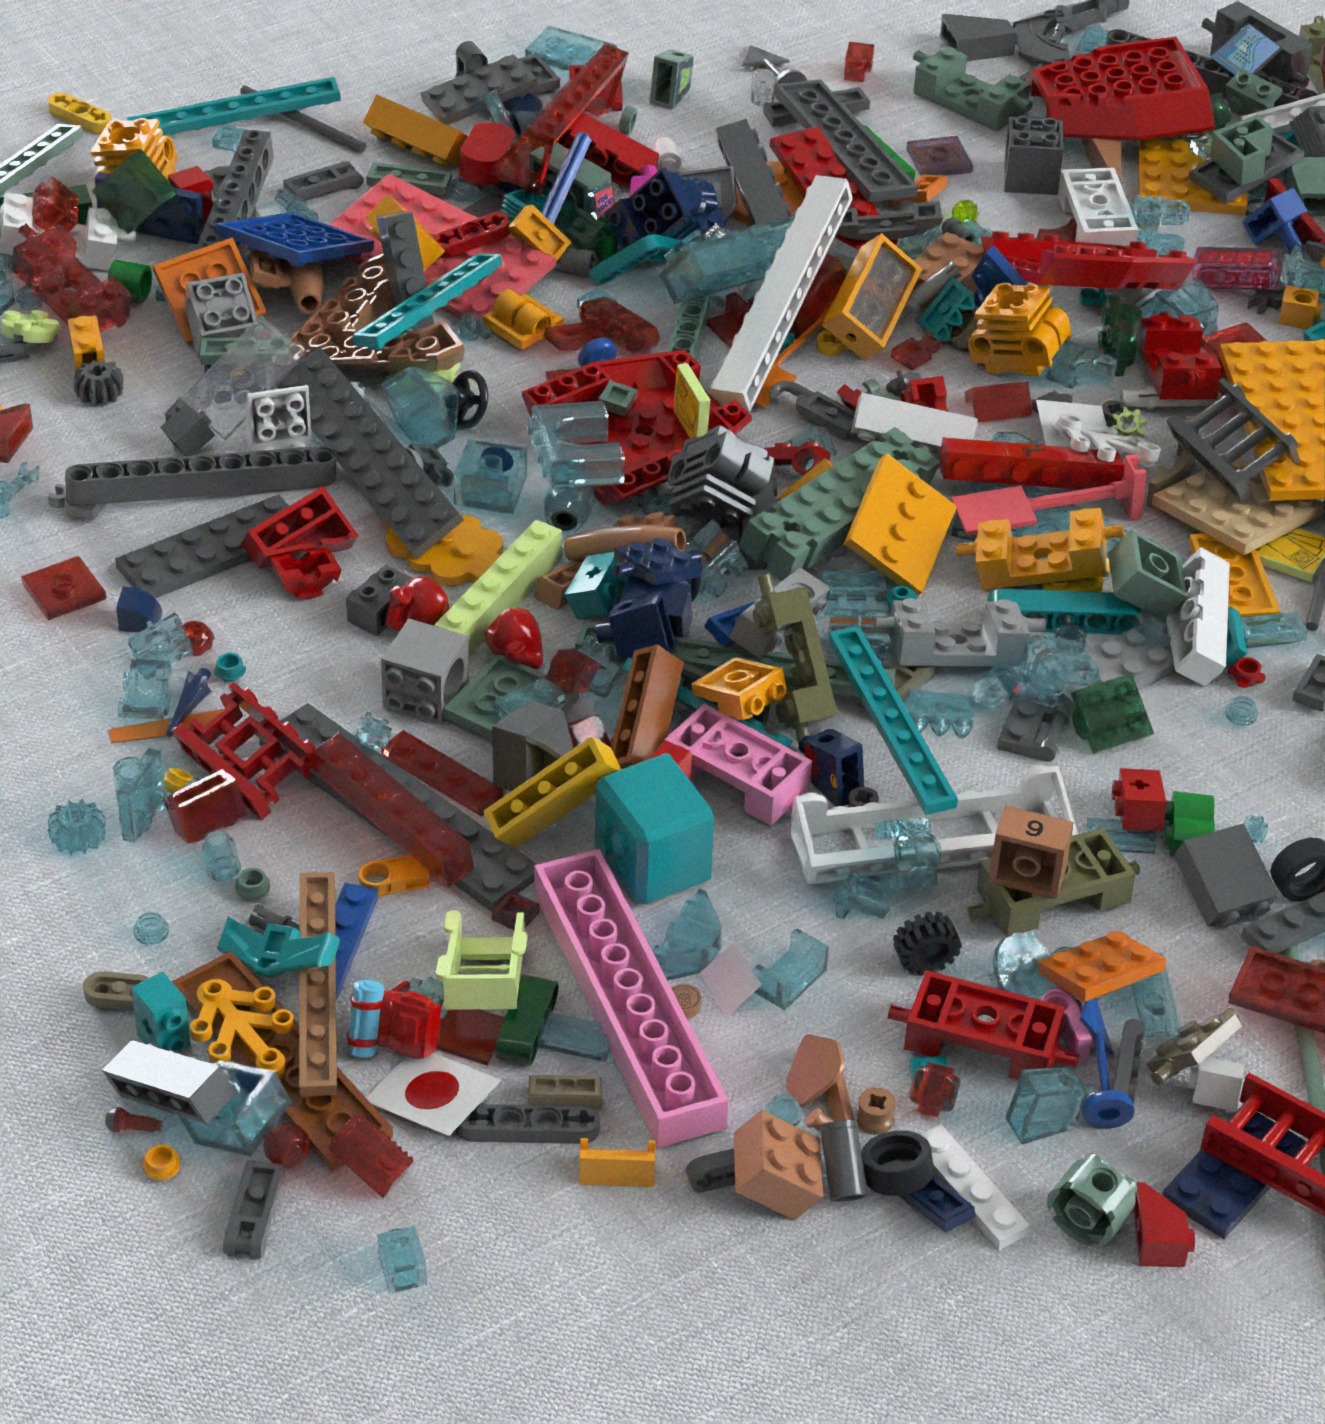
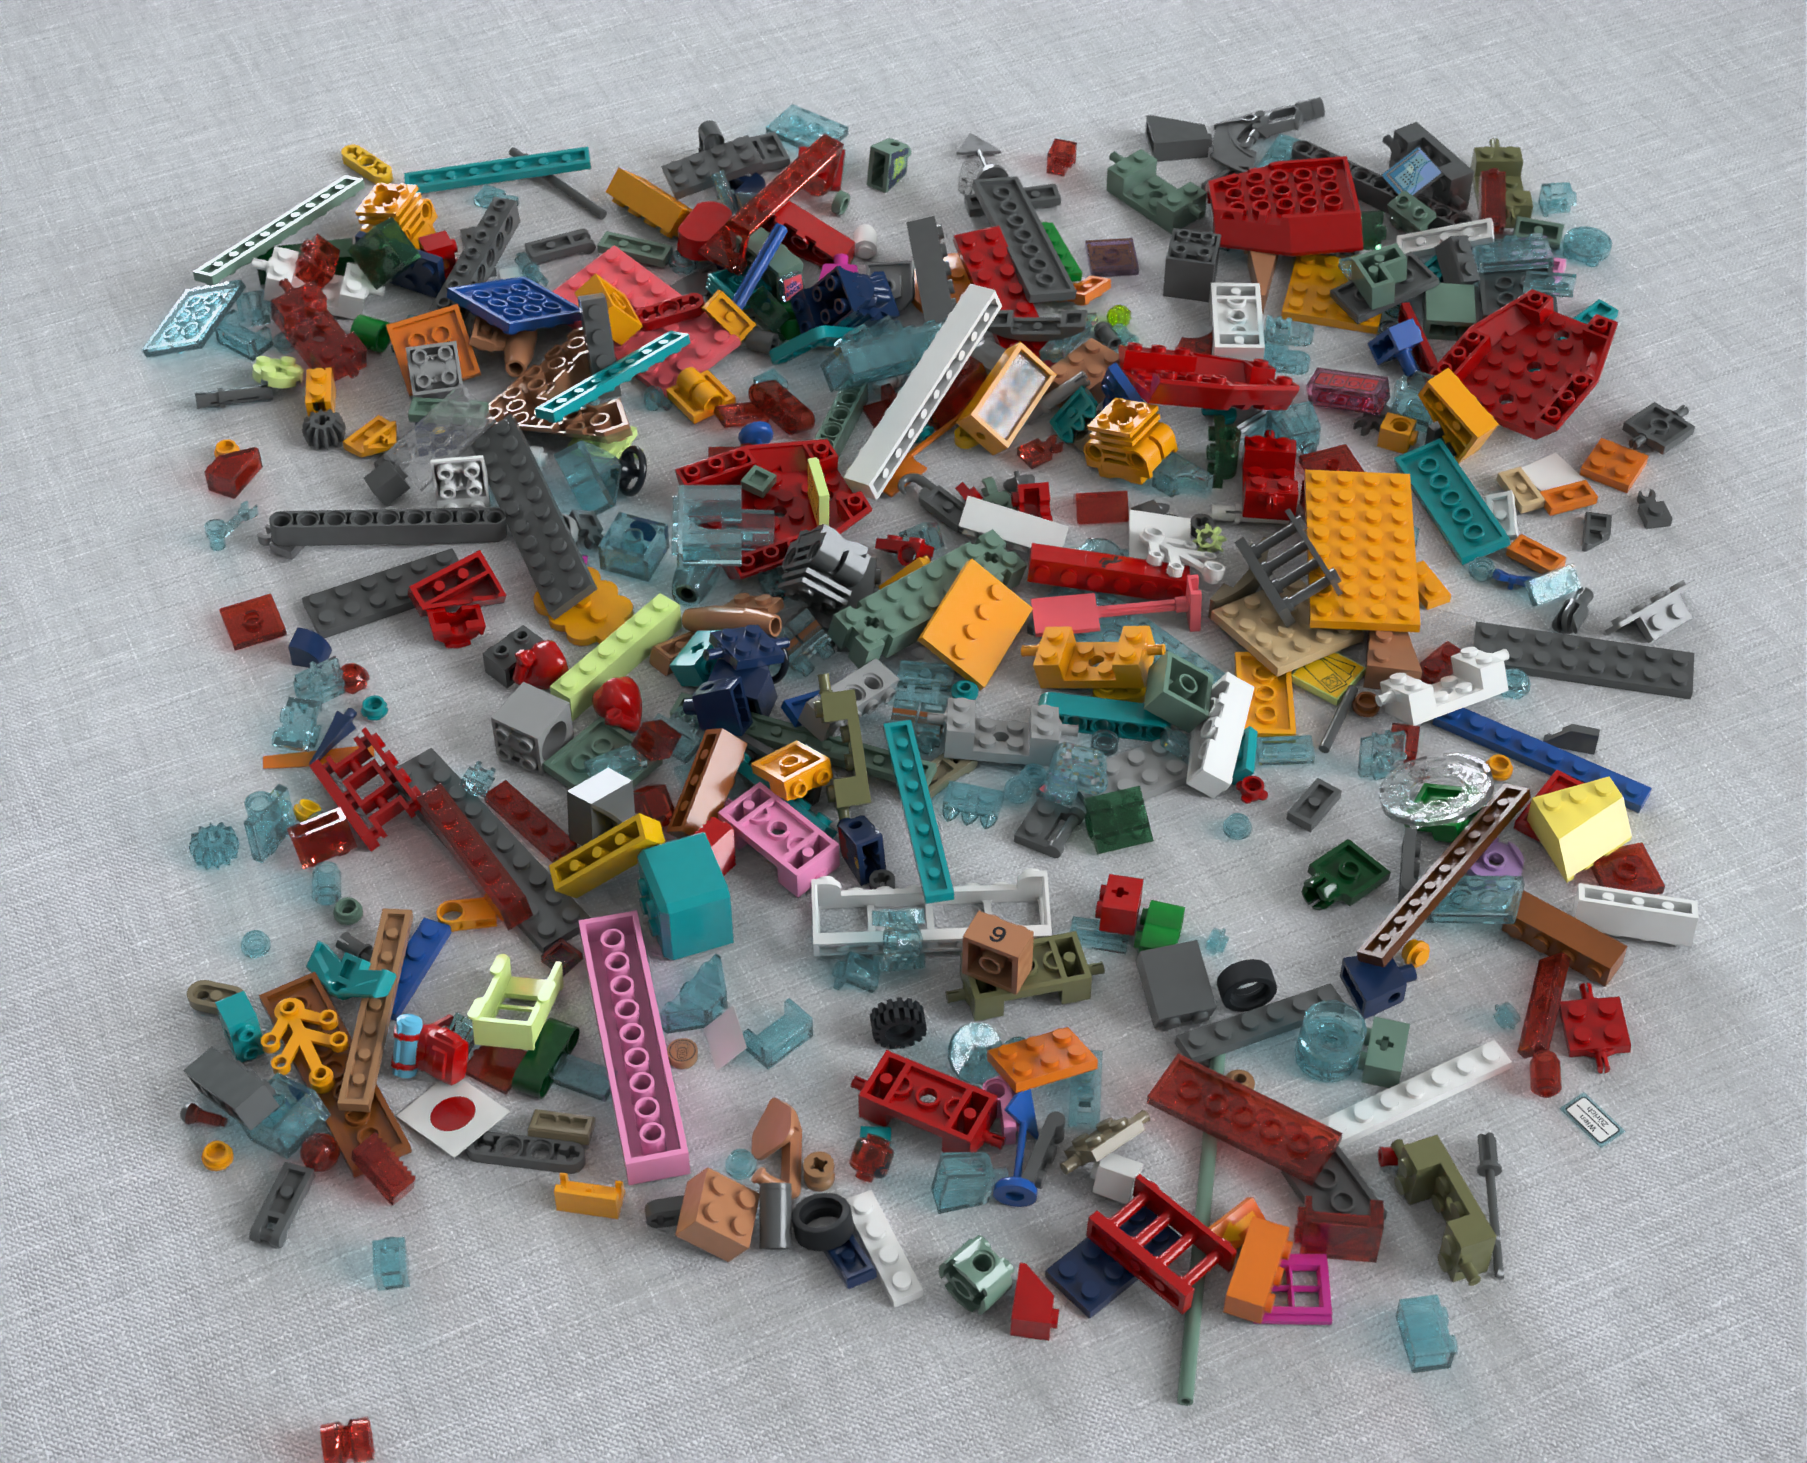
camera: 10 degrees right, 5 degrees up
none -> light orange slope [342,415,398,458]
none -> clear light blue panel [720,508,775,551]

